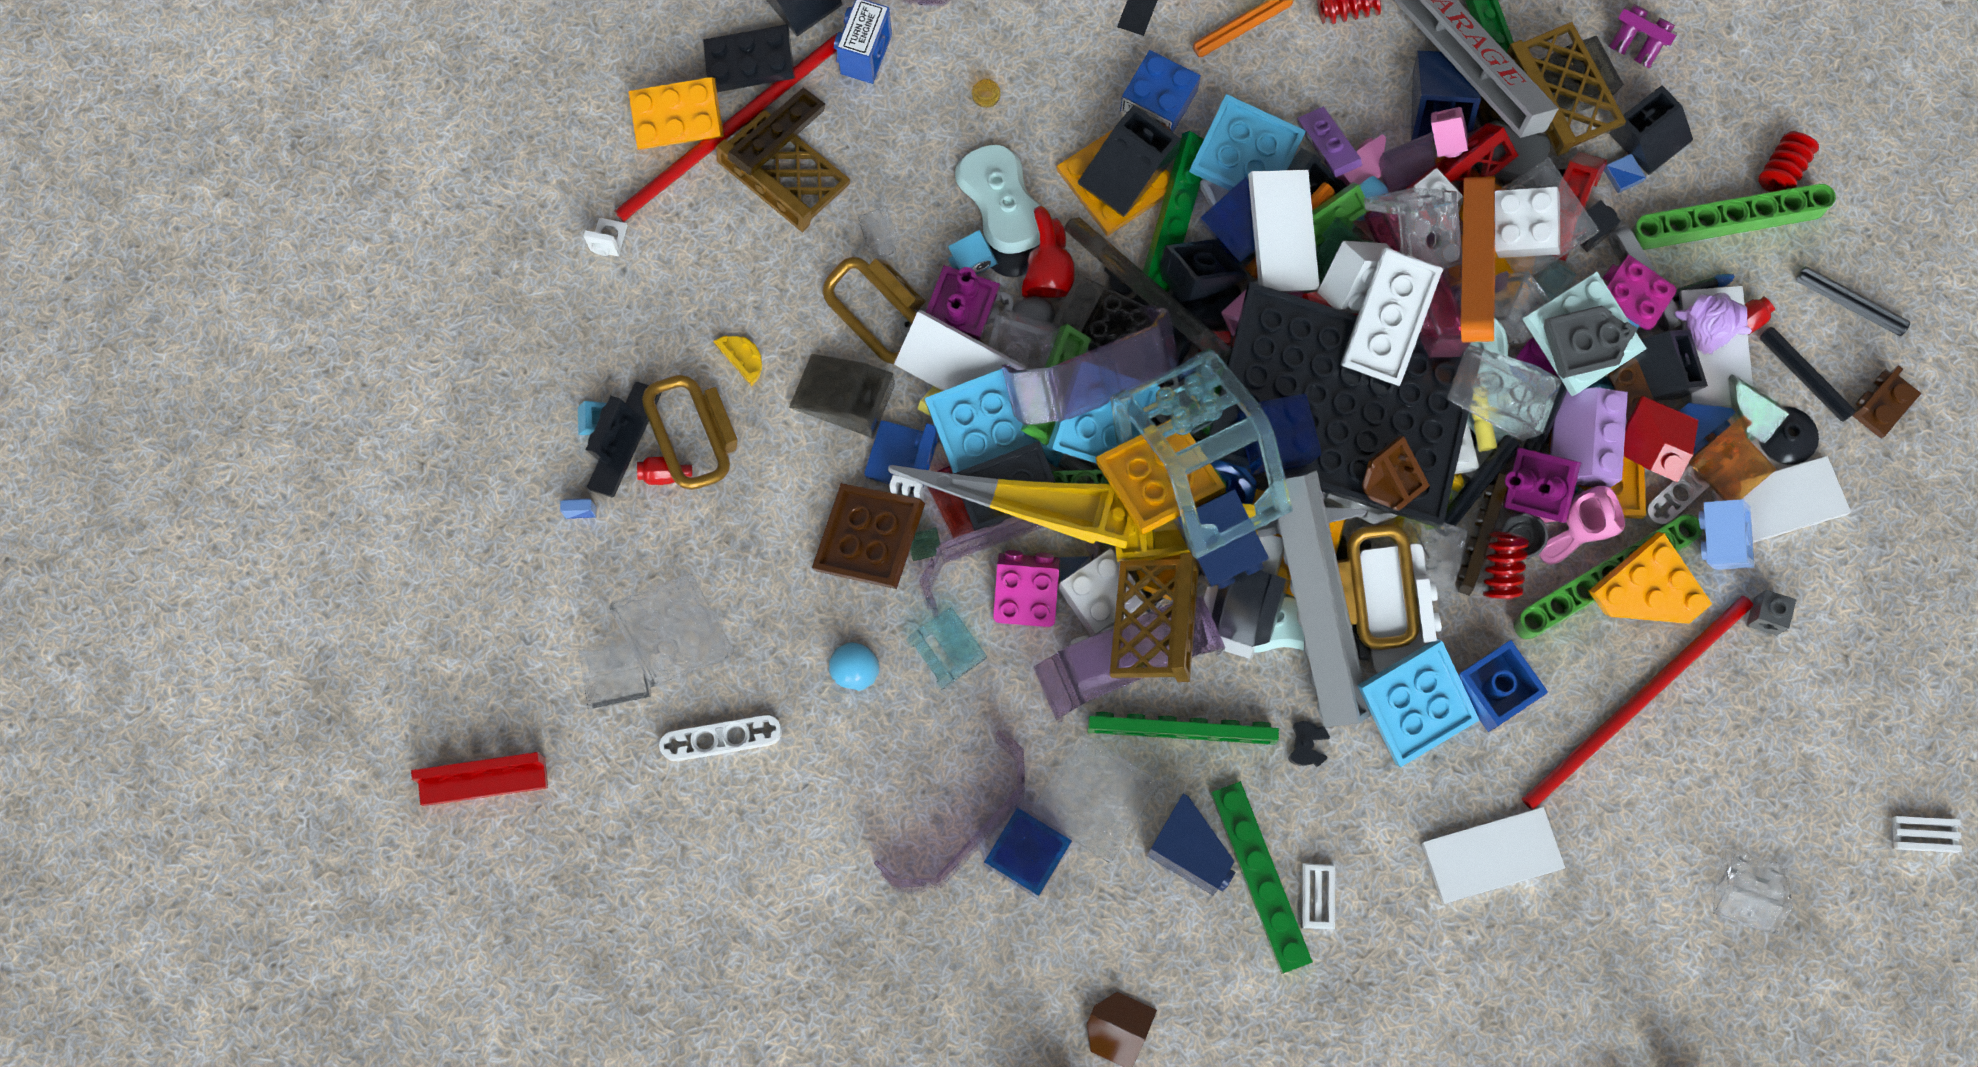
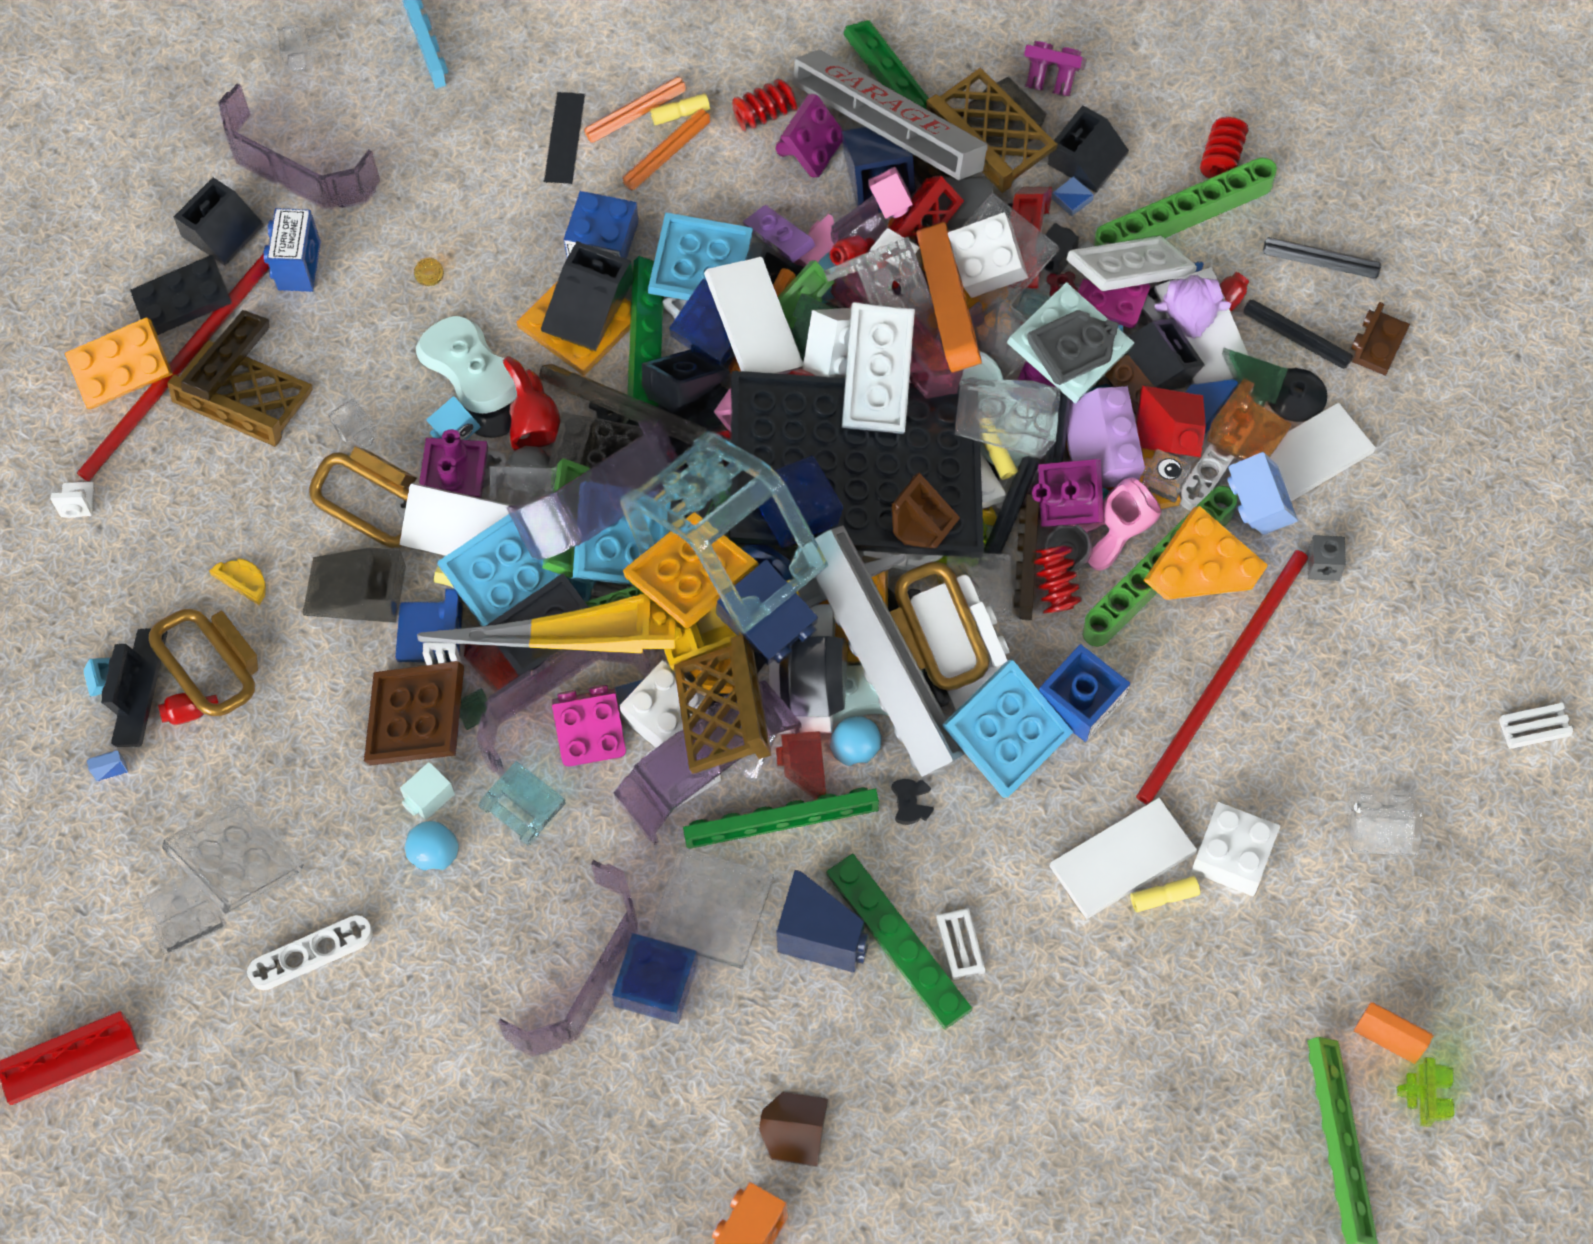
camera: 15 degrees left, 10 degrees down
none -> light aqua brick [400,762,455,820]
none -> magenta plate [775,94,843,178]
none -> clear red slope [776,731,826,800]
none -> red plant [830,235,875,267]
none -> medium azure hair [830,716,882,766]
none -> dark red plate [1046,271,1079,297]
none -> white tile [1066,236,1197,291]
none -> light yellow piece [1130,876,1200,912]
none -> clear brick [1142,449,1192,502]
none -> white brick [1191,802,1280,896]

